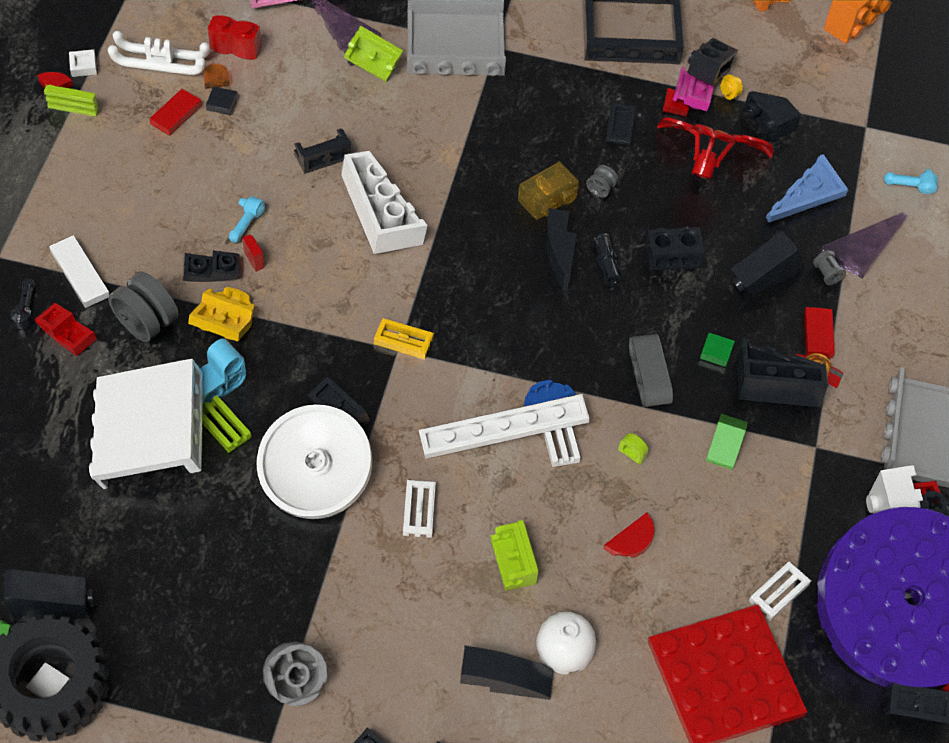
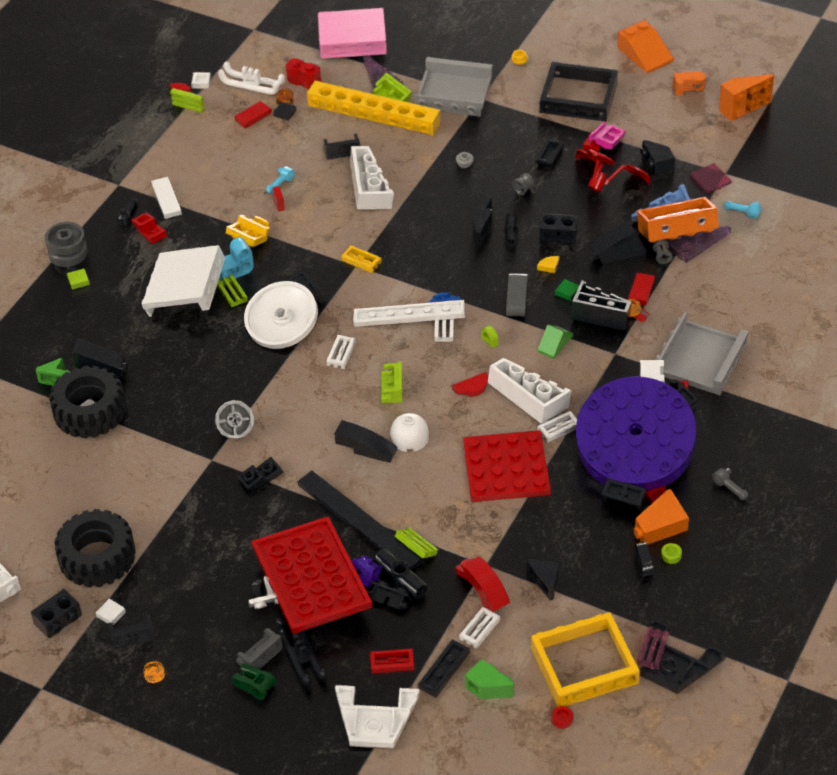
camera: 20 degrees right, 10 degrees down
dark grey wheel [108,271,179,342] -> none
black slope [182,250,240,282] -> none
clear yellow brick [518,161,579,220] -> none
black brick [687,38,738,86] -> none
yellow plate [720,75,743,100] -> none
none -> yellow brick [307,81,441,135]
none -> light grey plate [456,152,473,168]
none -> white wedge [488,358,572,424]
none -> yellow tile [537,256,559,273]
none -> orange piece [637,197,719,243]
none -> clear pink piece [690,163,732,194]

